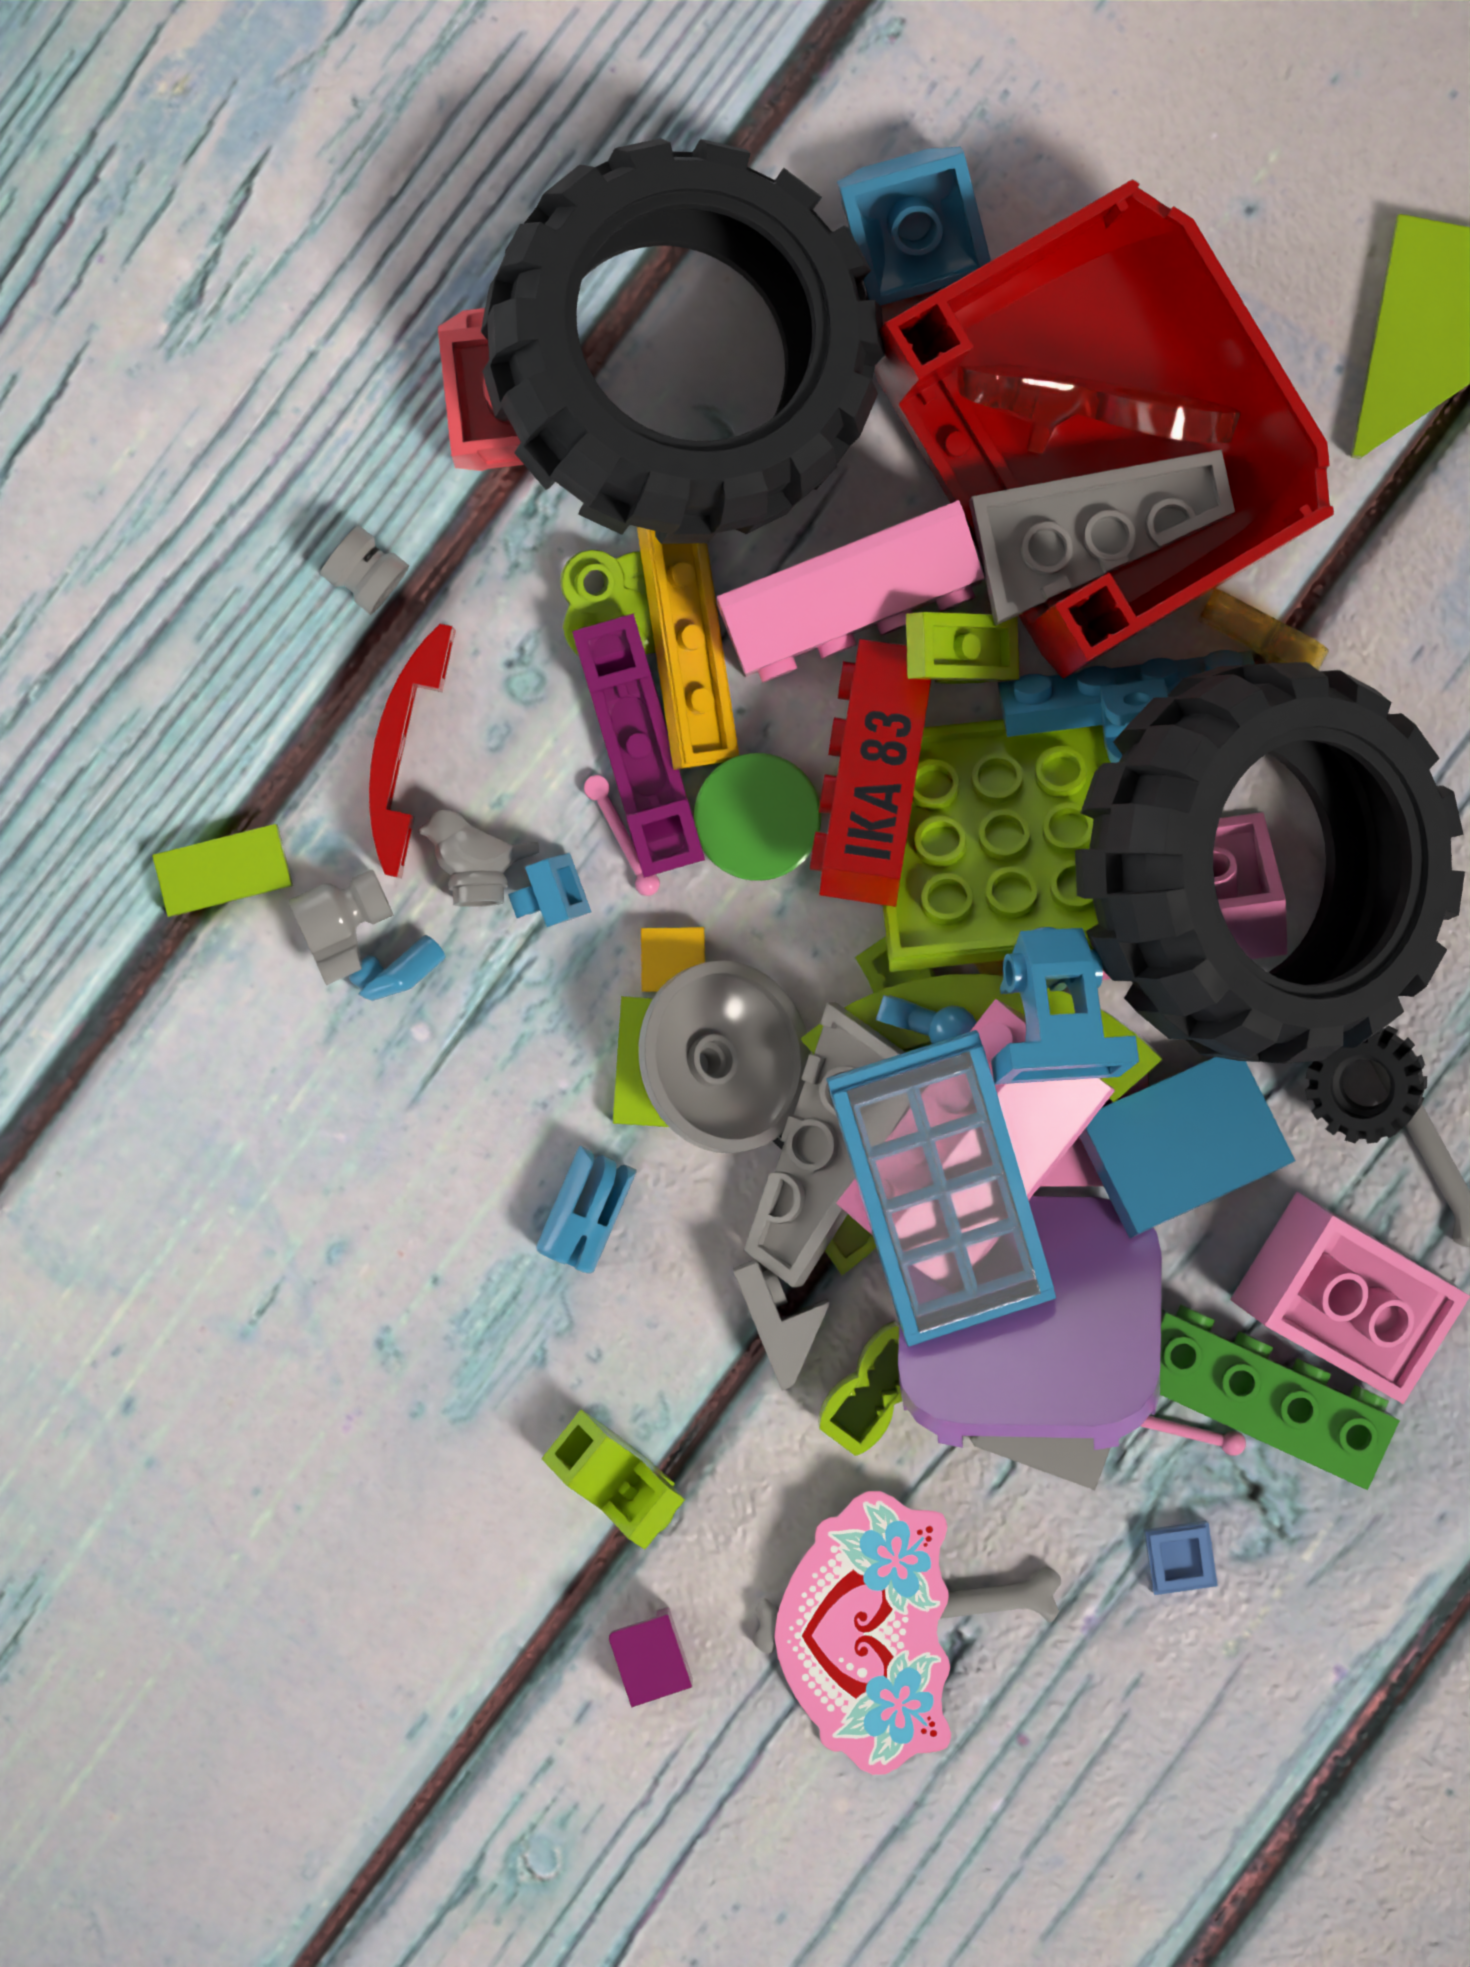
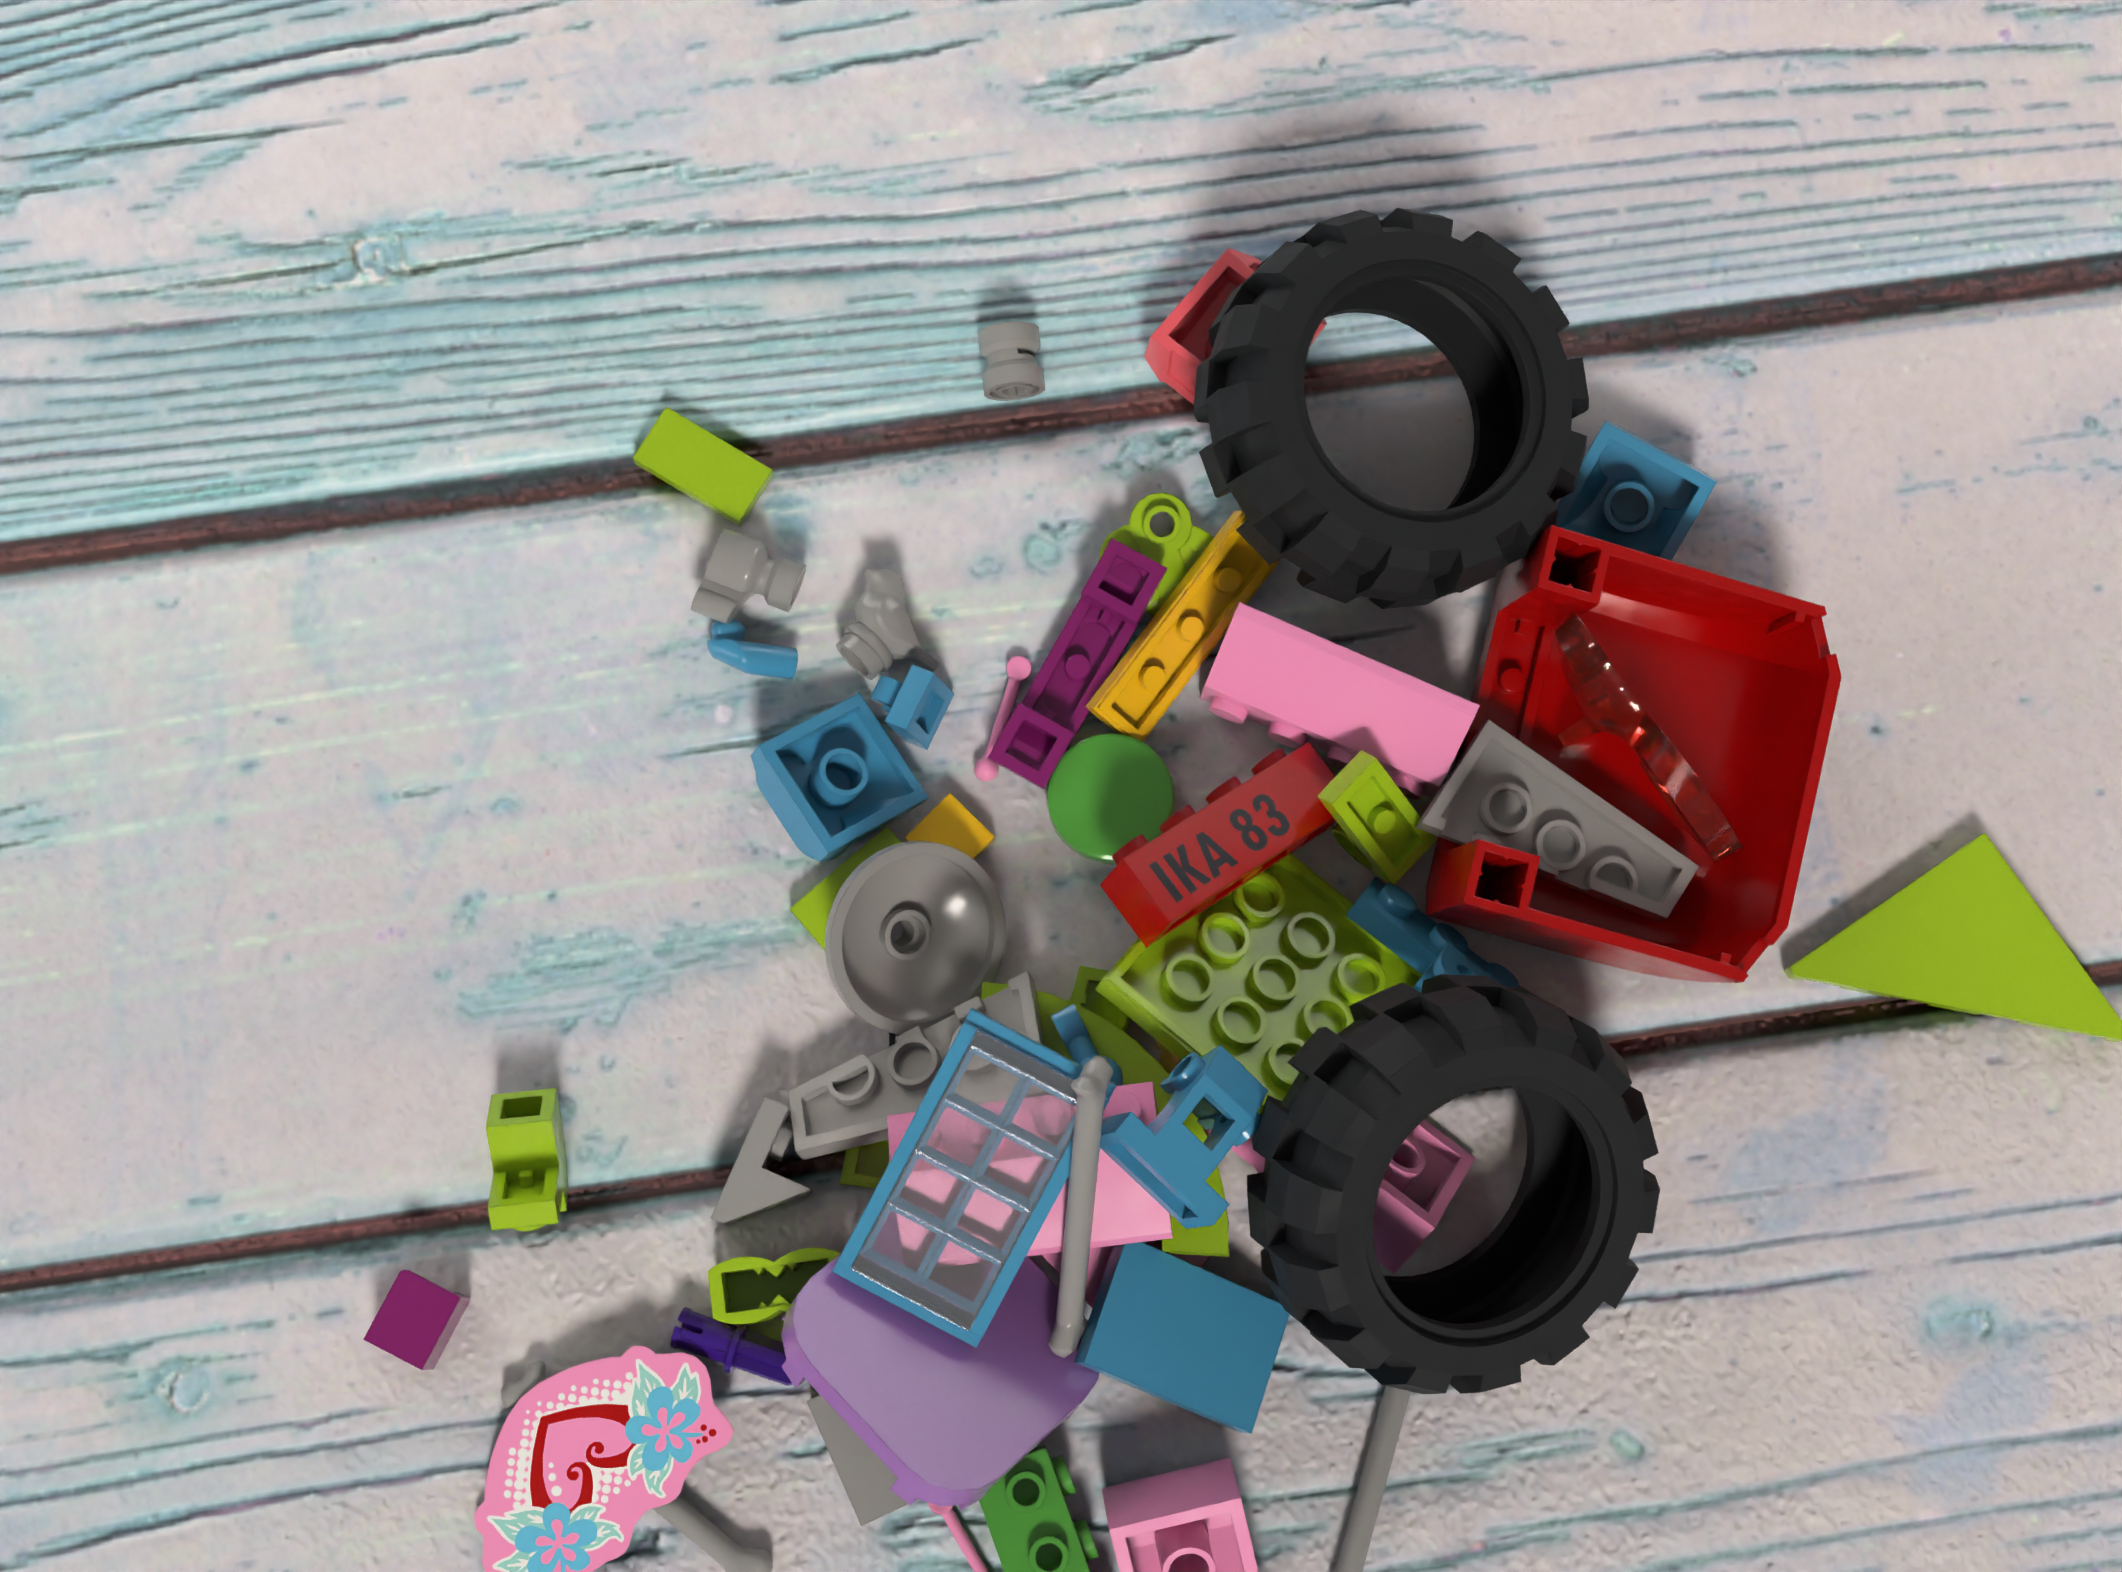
camera: 35 degrees right, 10 degrees down
red slope [369,624,456,879] -> none
dark azure arm [536,1146,637,1274] -> none
clear yellow piece [1197,588,1329,670] -> none
black tyre [1305,1025,1427,1144] -> none
none -> dark purple axle [670,1307,793,1386]
none -> dark azure slope [751,692,929,862]
none -> light grey piece [1048,1056,1113,1358]

